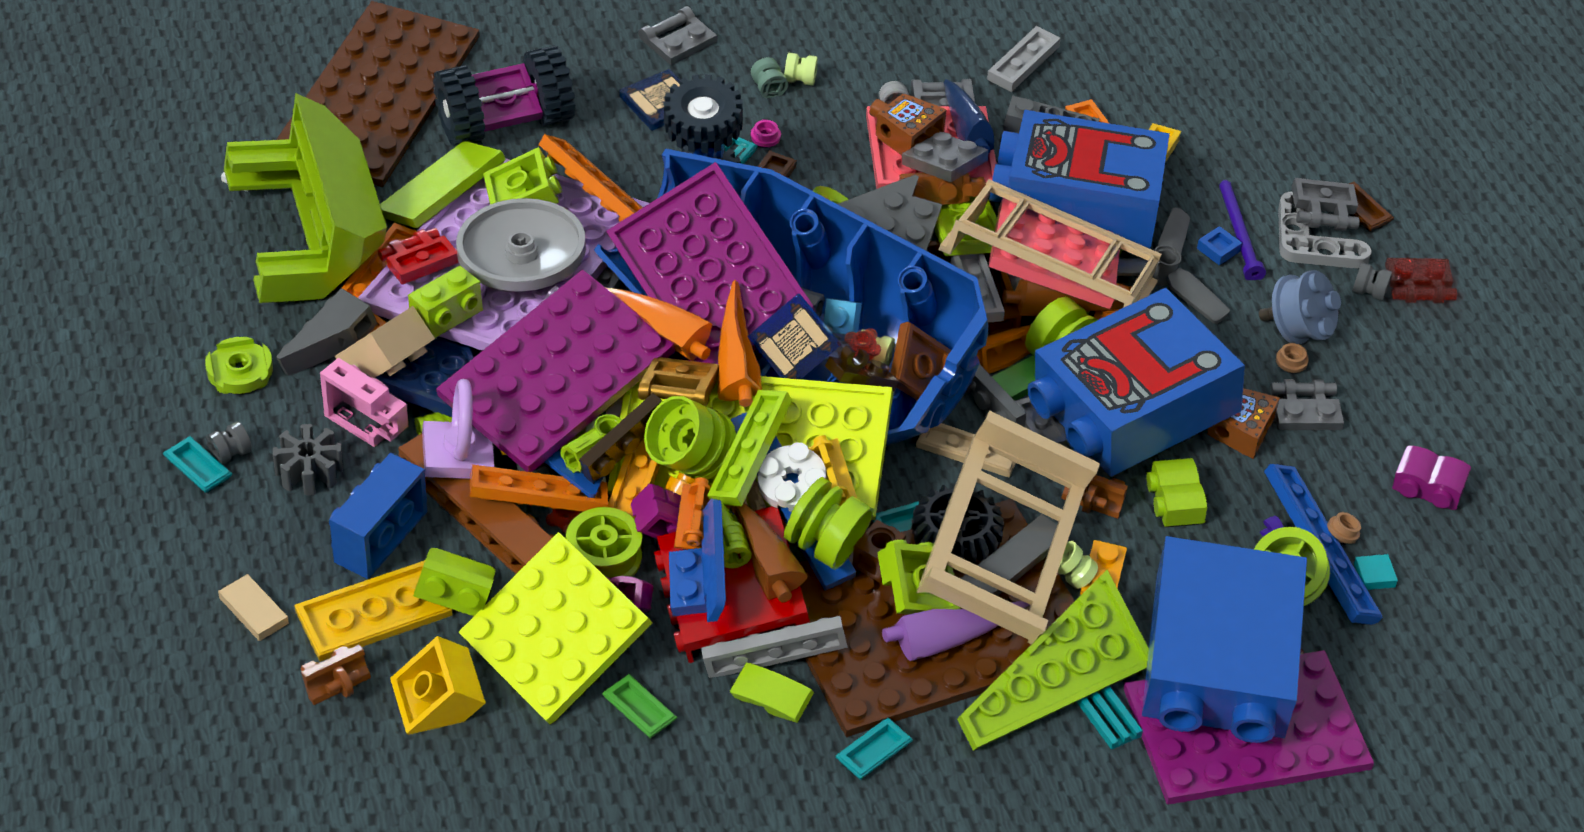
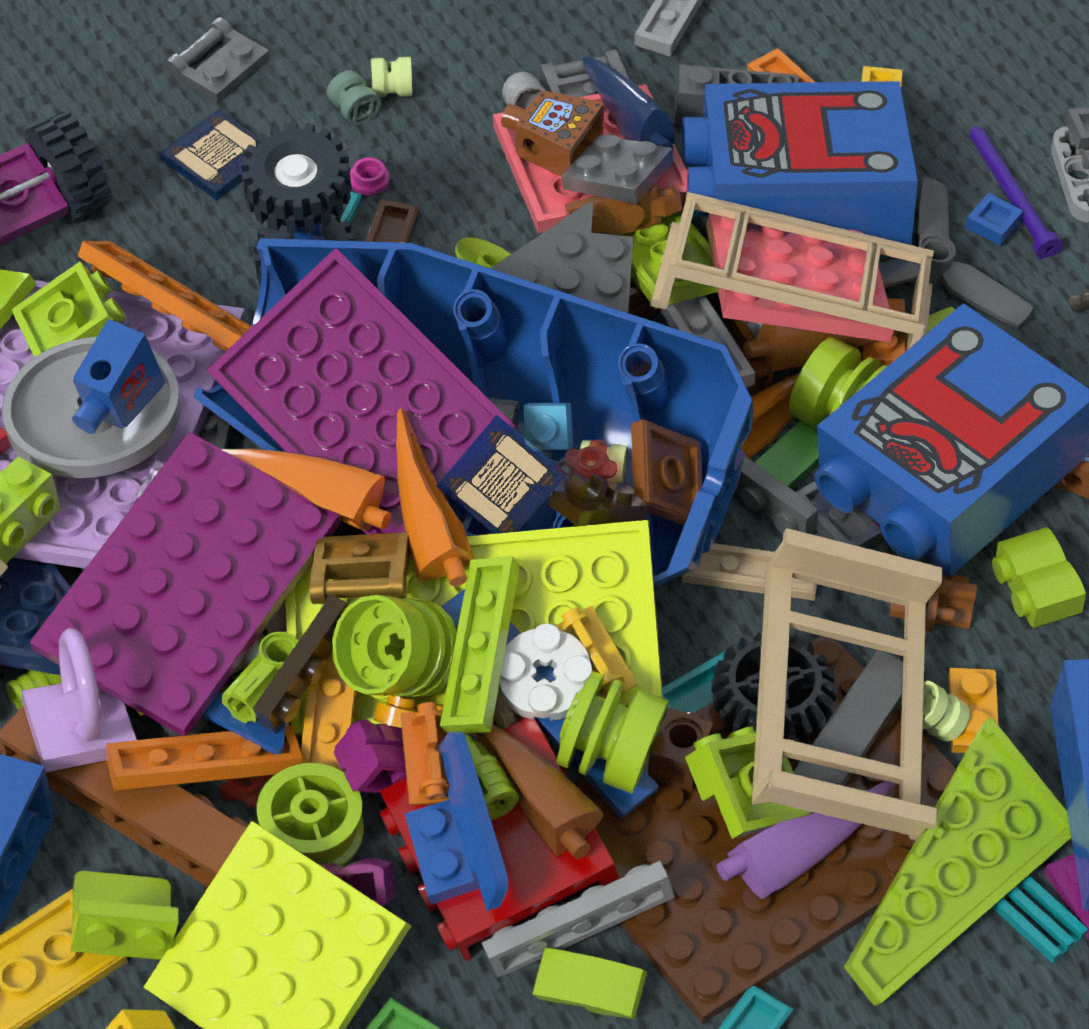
camera: 10 degrees left, 5 degrees up
none -> blue torso [72,319,166,434]

